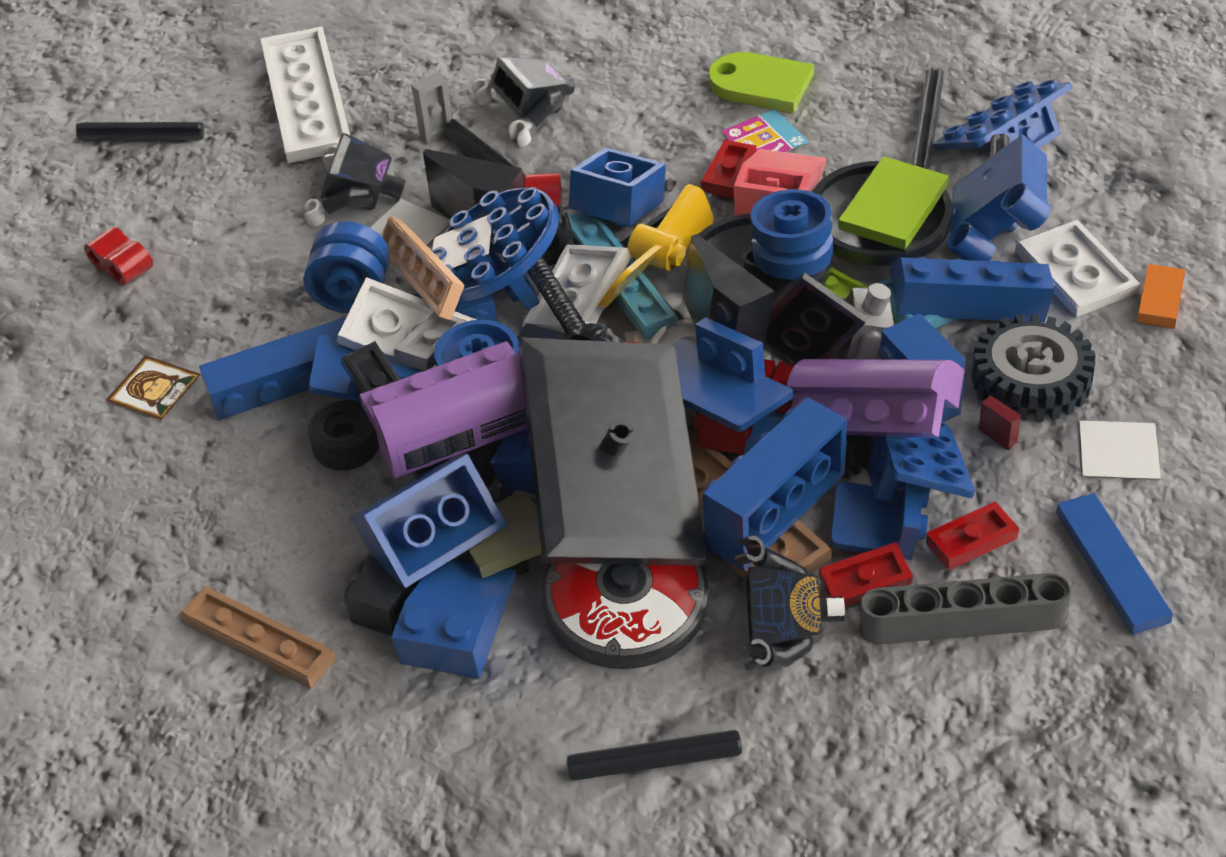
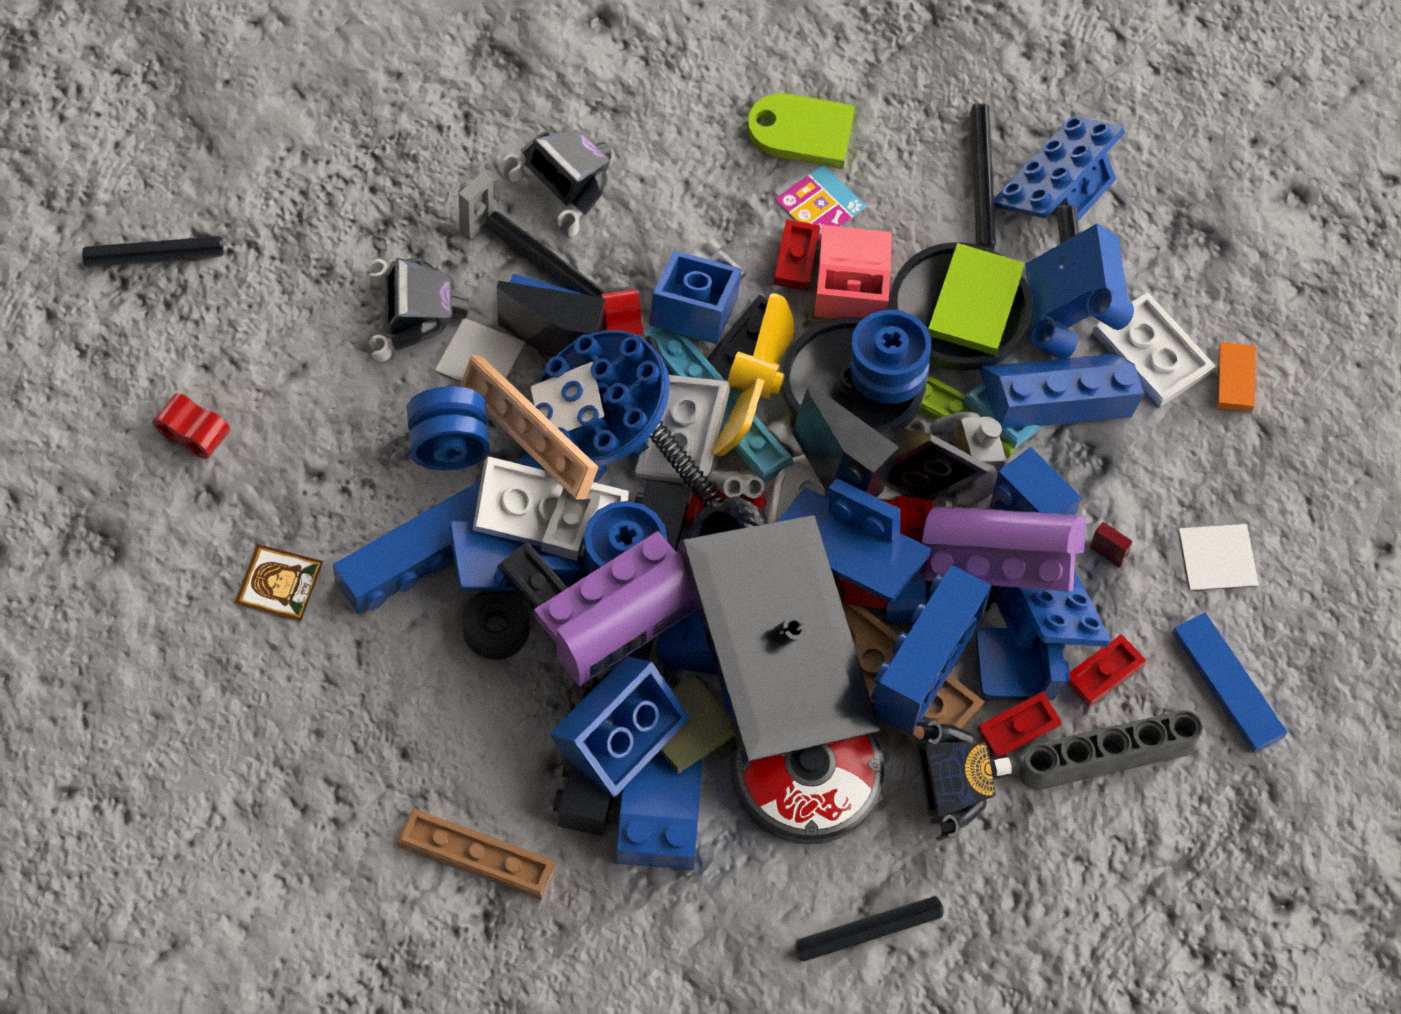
camera: 20 degrees left, 15 degrees up
white plate [261,27,350,163] -> none
black wheel [971,314,1096,422] -> none
none -> light grey piece [707,471,764,498]

